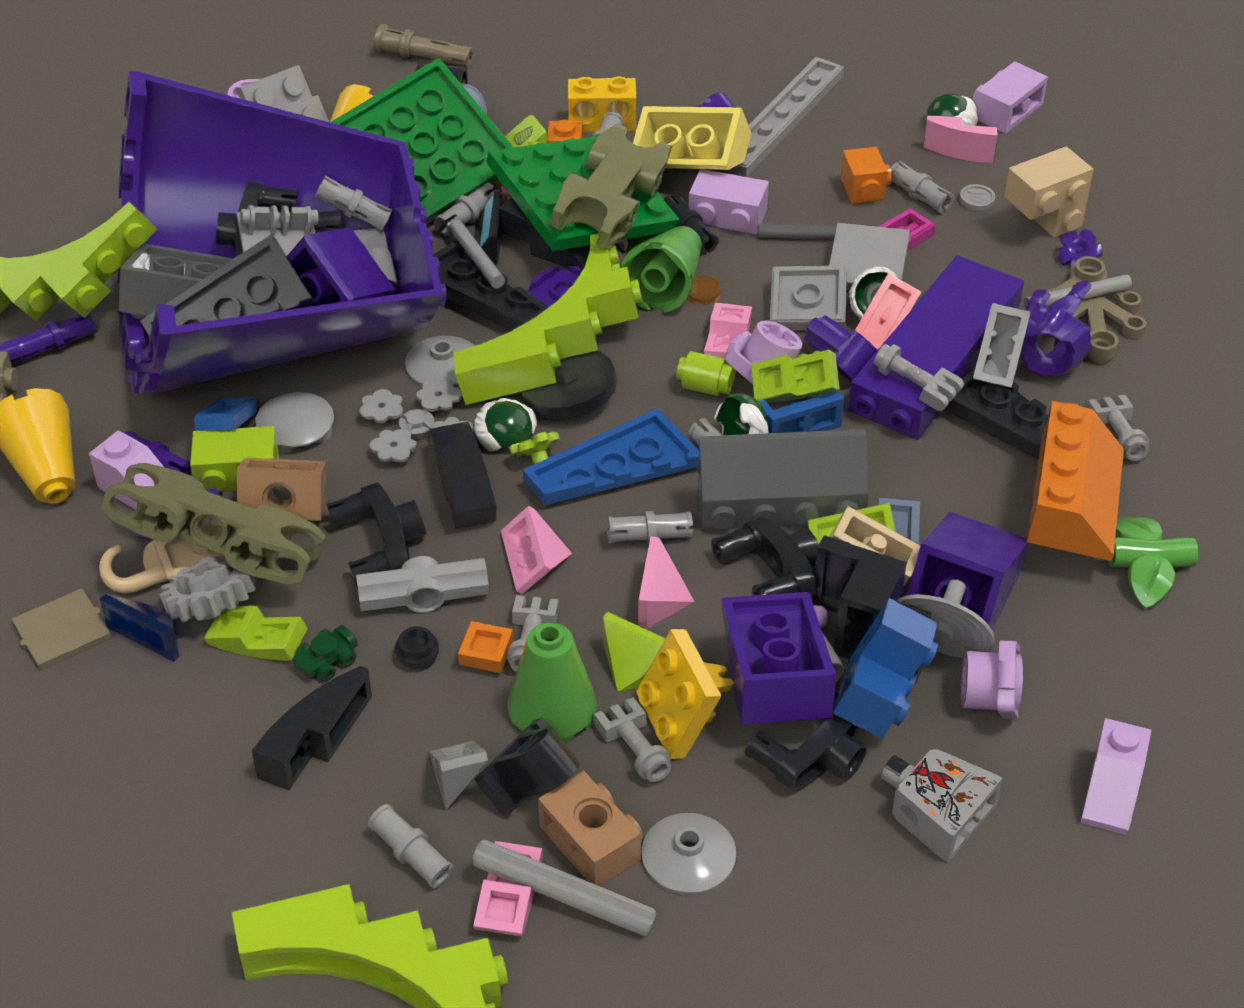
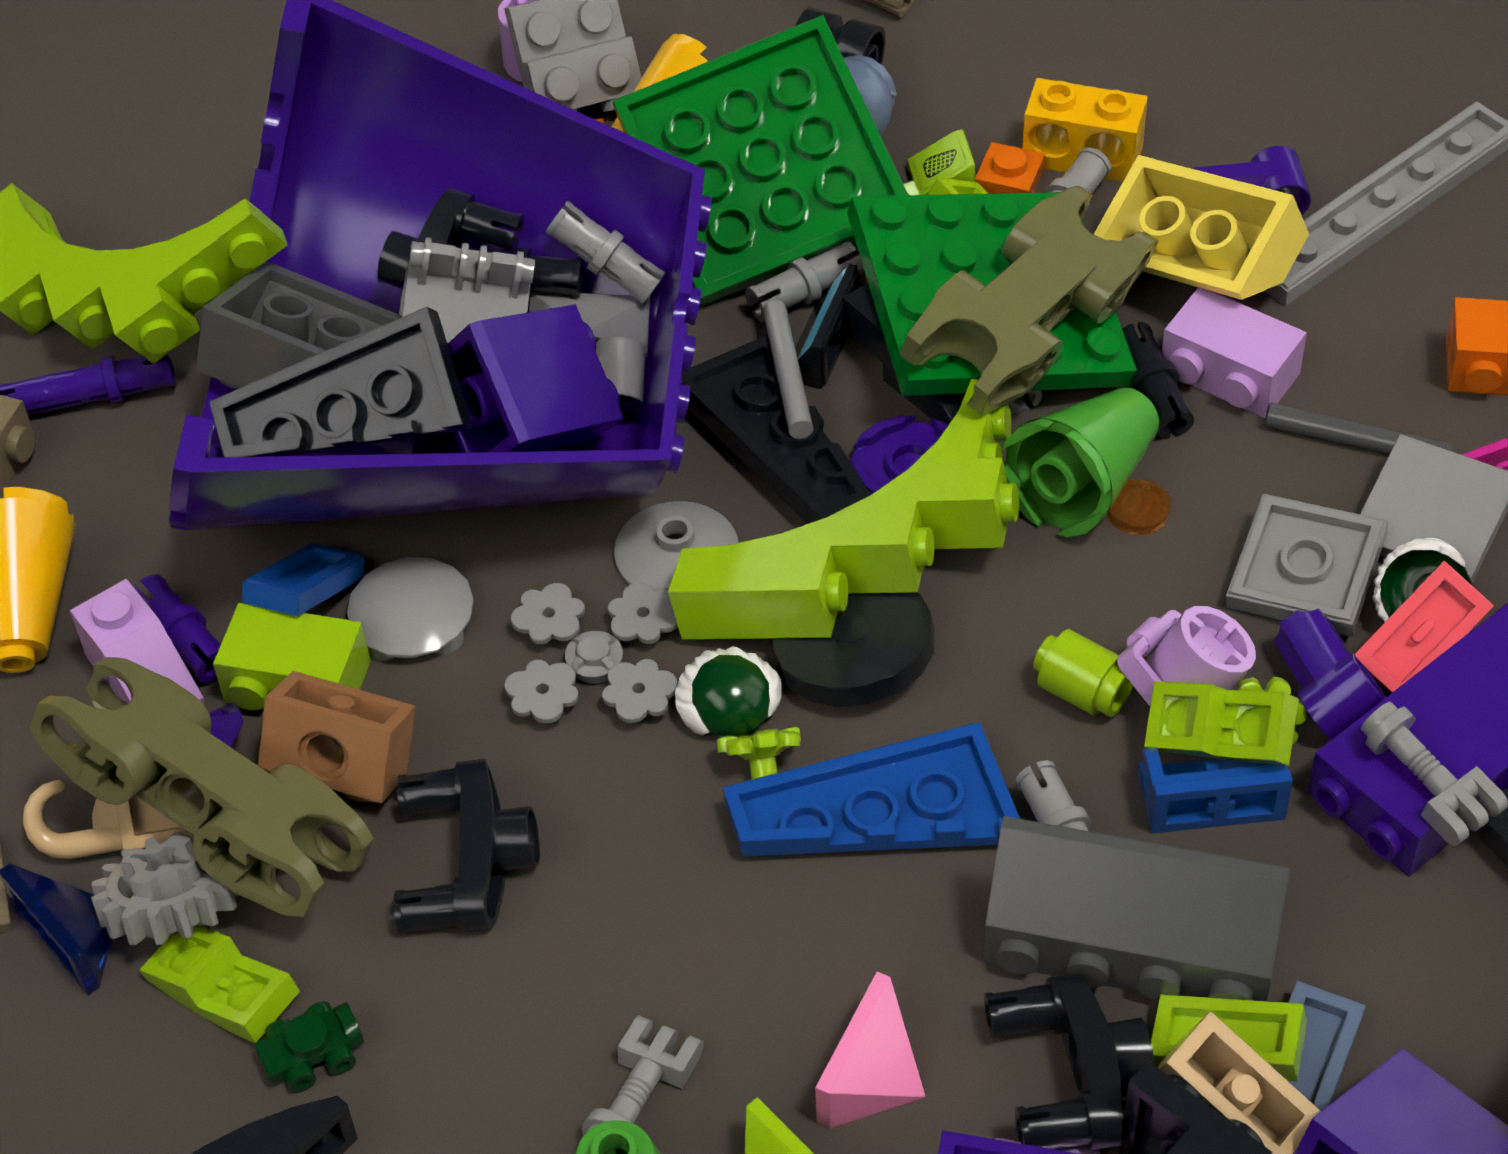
camera: 20 degrees right, 5 degrees up
light grey piece [356,556,489,613] -> none
black plate [395,626,439,668] -> none
black slope [429,422,497,529] -> none
orange plate [458,621,514,673] -> none
bright pink slope [501,506,572,594] -> none
light grey pin [606,511,693,544] -> none
bright pink slope [704,303,752,358] -> none
dark green hair [714,393,768,435] -> none

